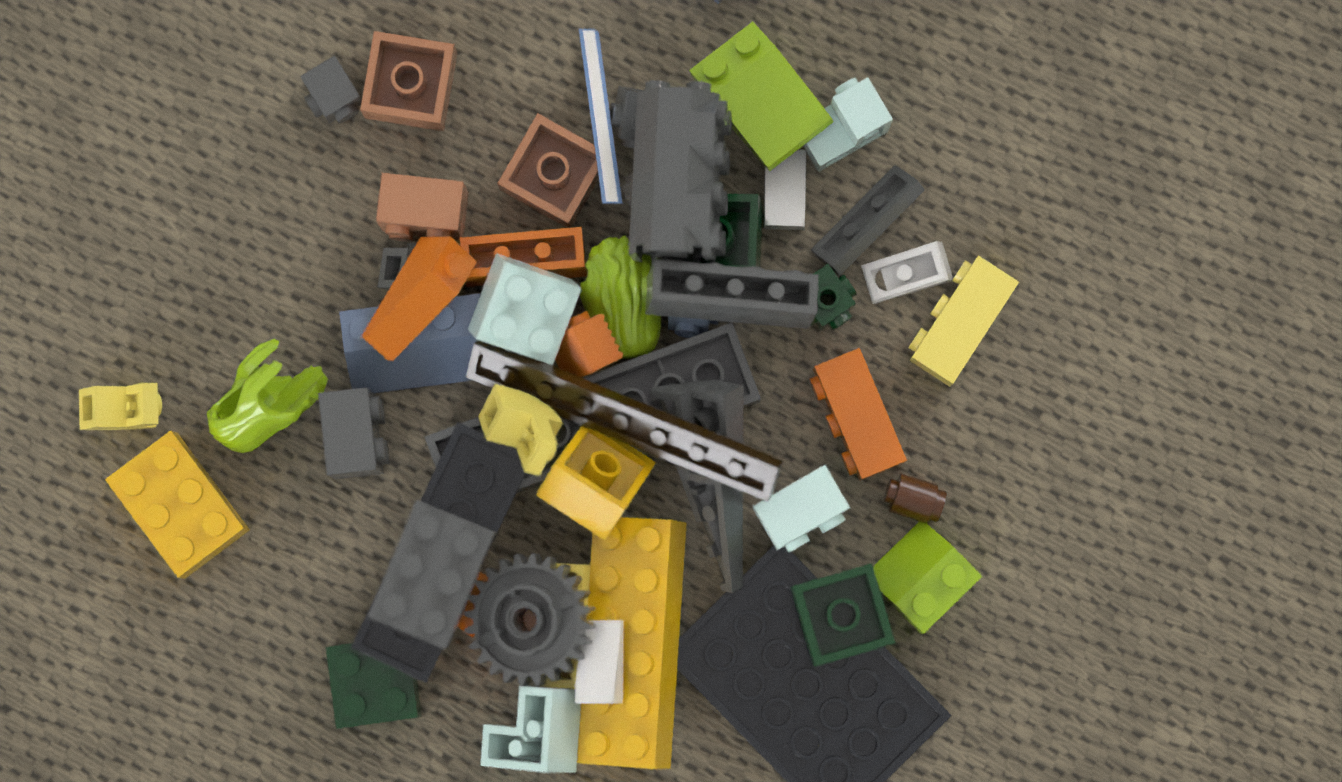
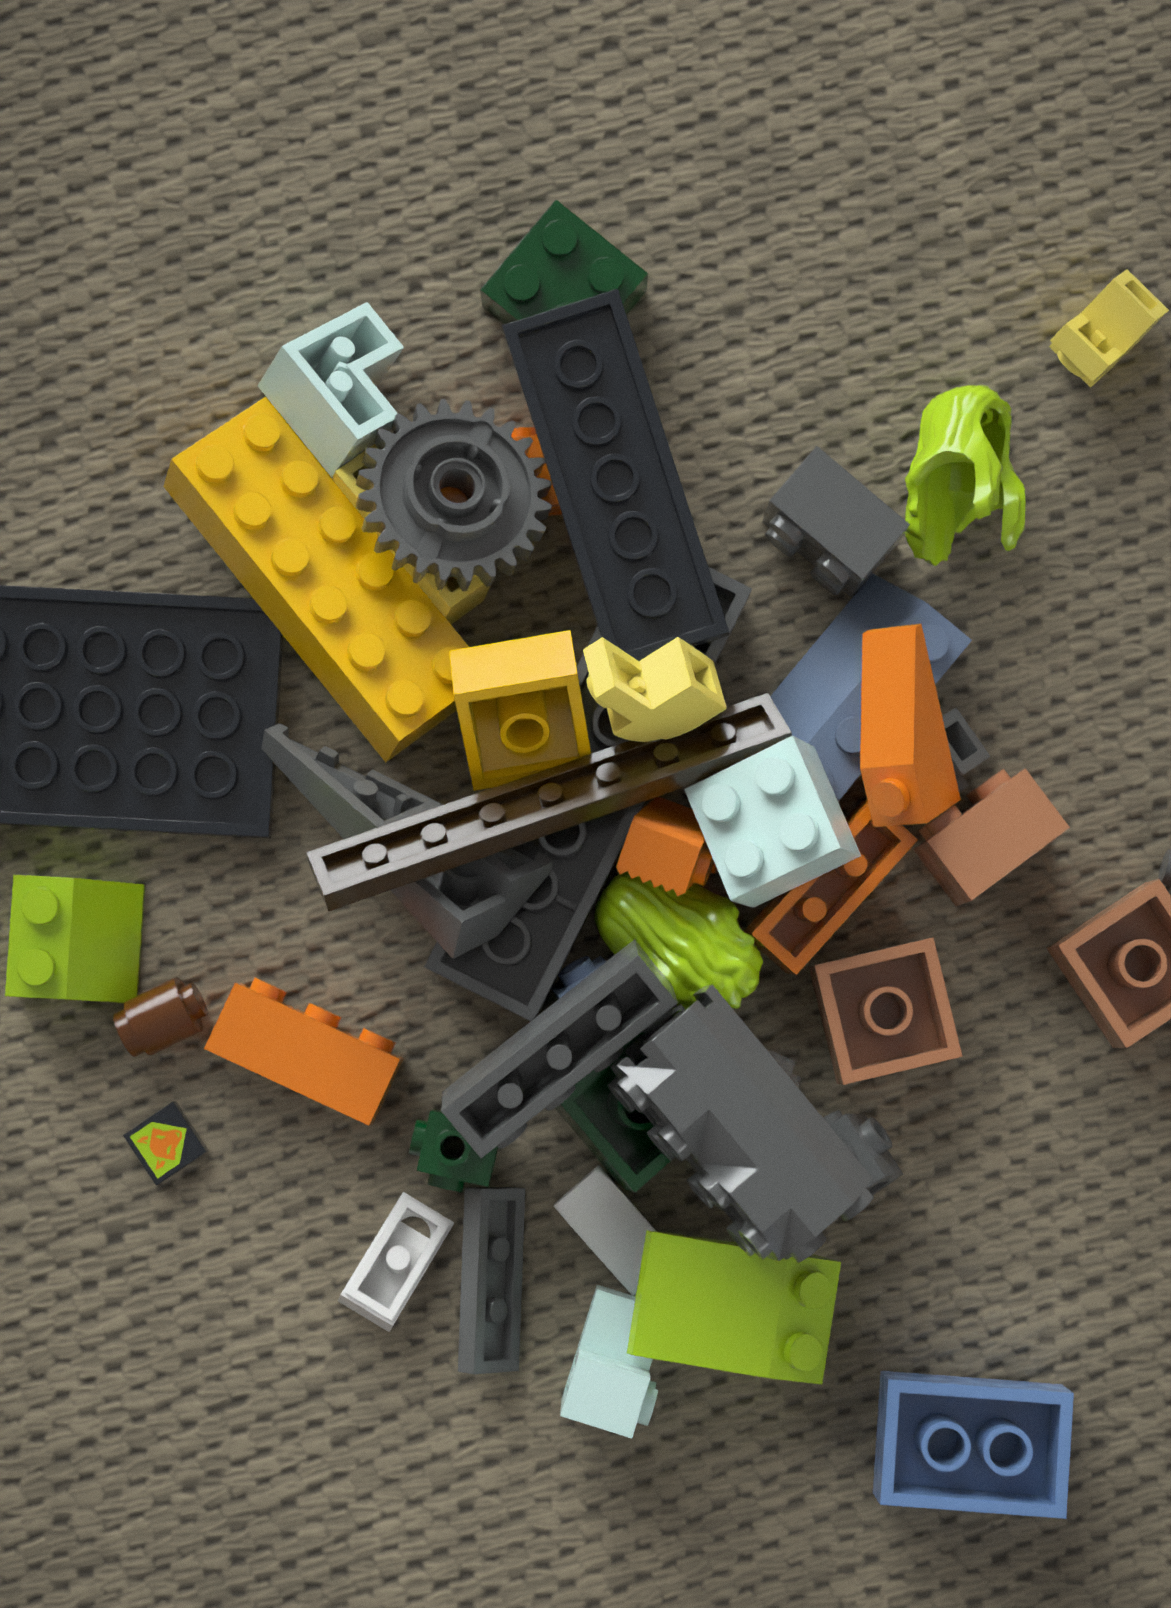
camera: 135 degrees right, 0 degrees up
yellow brick [105,430,250,579] -> none
dark grey brick [368,500,496,649] -> none
white slope [575,620,624,704] -> none
sticker [579,29,622,204] -> none
light aqua brick [752,465,850,553] -> none
dark green brick [790,563,895,666] -> none
light yellow brick [908,255,1019,387] -> none
none -> tile [123,1101,209,1186]

